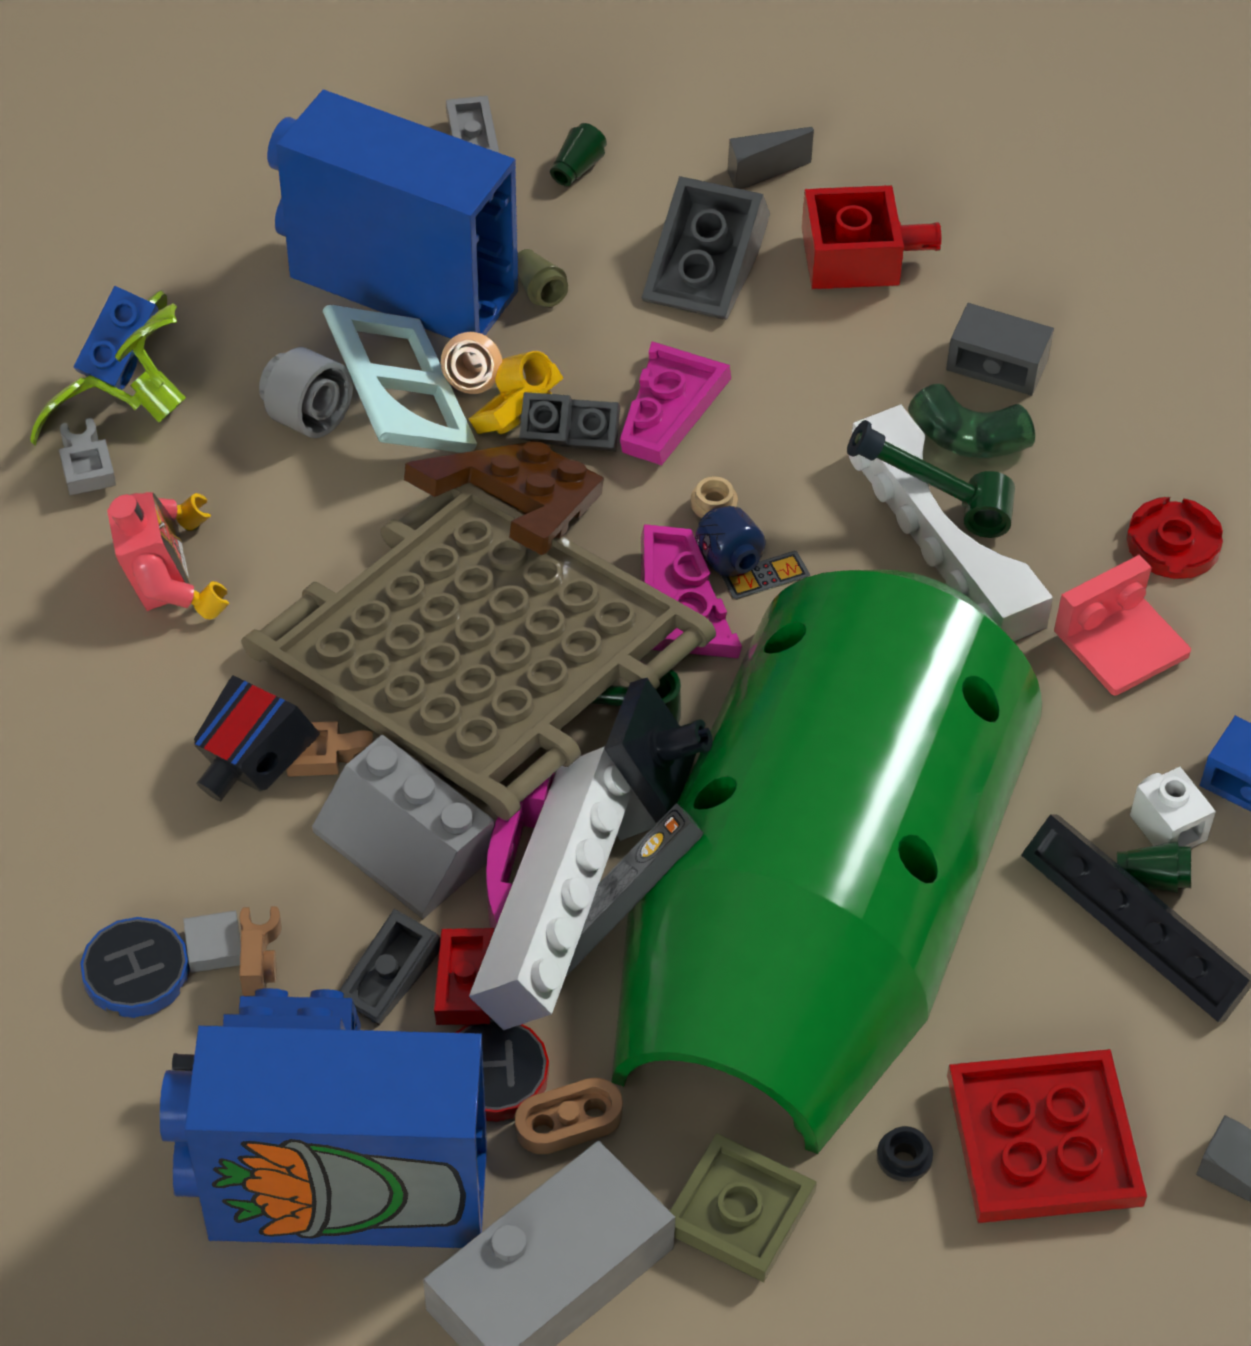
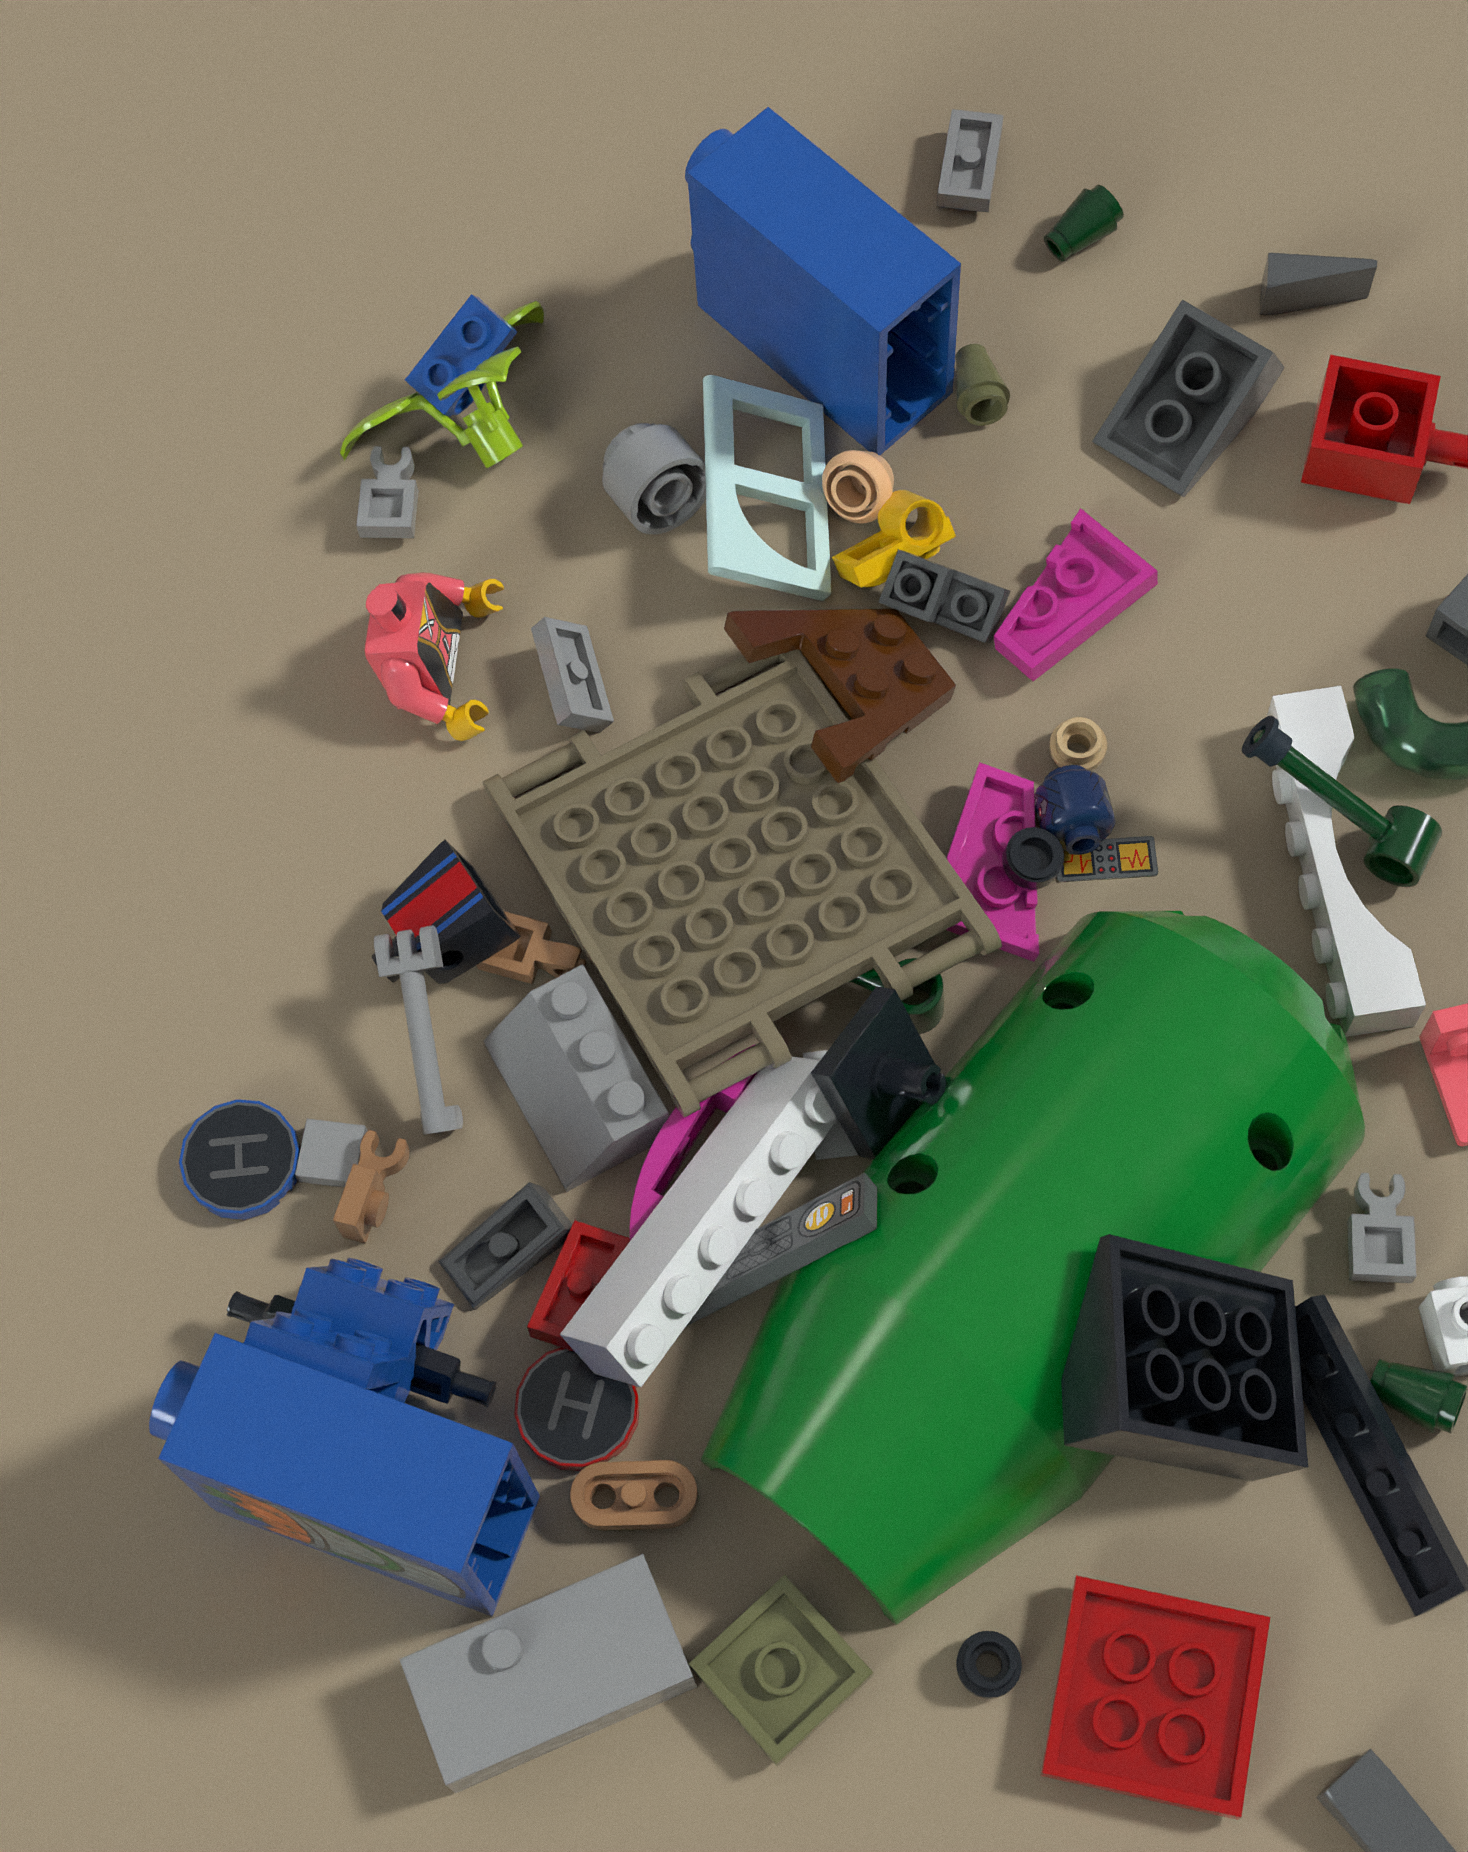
camera: 25 degrees right, 15 degrees up
none -> light grey hinge [374,925,463,1135]
none -> light grey plate [531,617,614,733]
none -> black tile [1002,827,1064,889]
none -> black slope [1061,1234,1308,1481]
none -> light grey plate [1347,1173,1417,1283]

